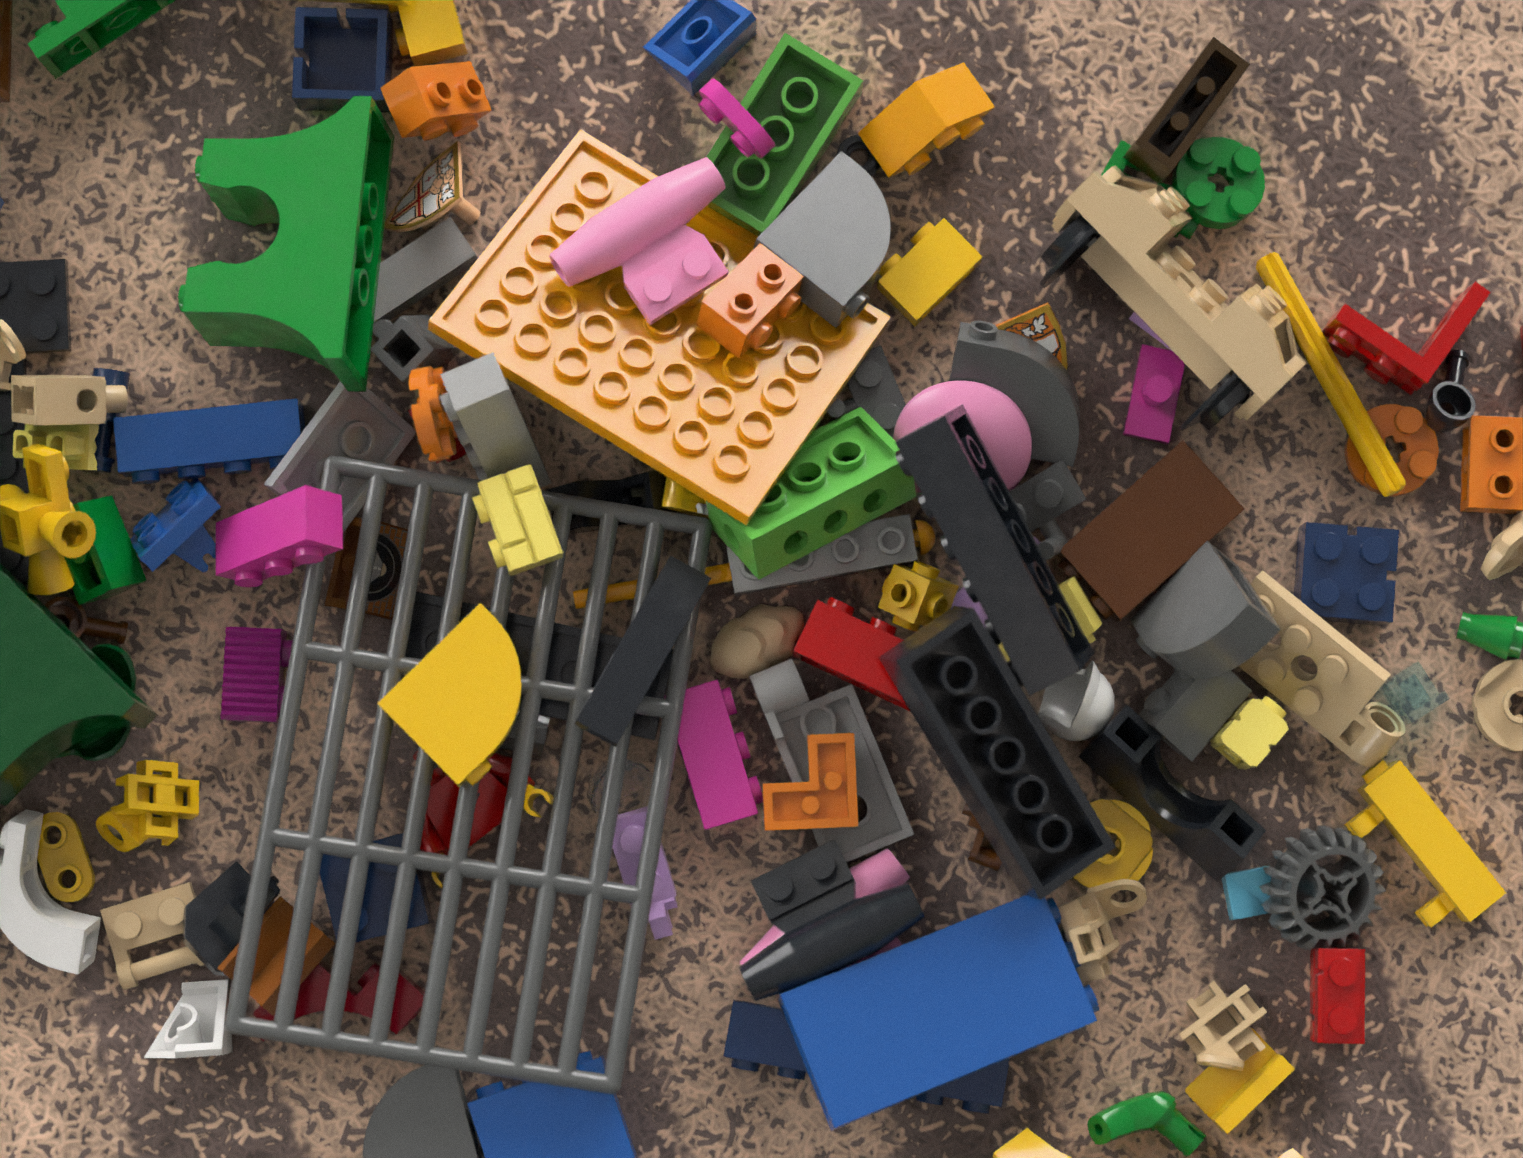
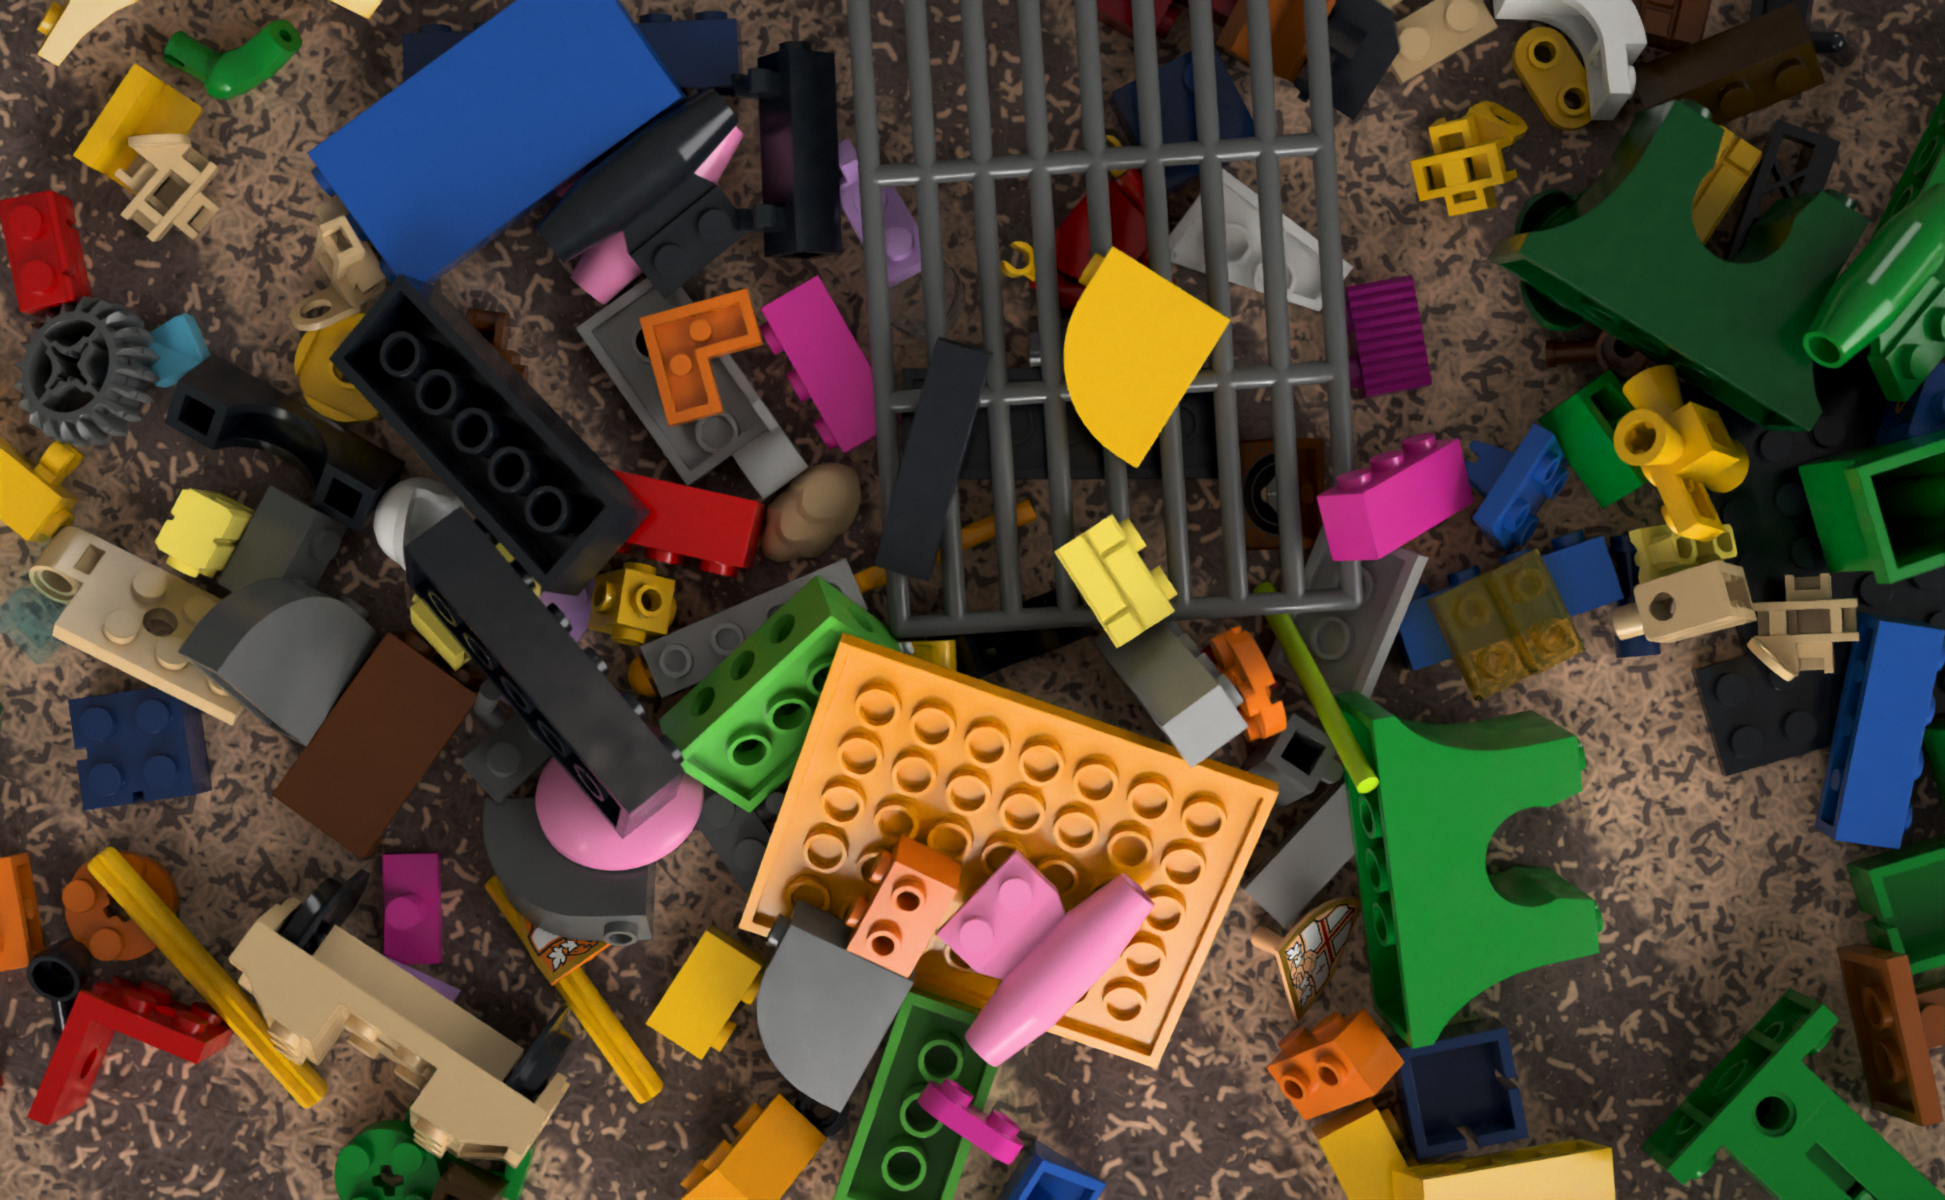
camera: 170 degrees right, 5 degrees up
none -> yellow axle [485,876,664,1104]
none -> black brick [731,41,842,260]
none -> white wing [1169,168,1353,312]
none -> lime axle [1253,582,1379,793]
none -> clear yellow slope [1426,548,1586,701]

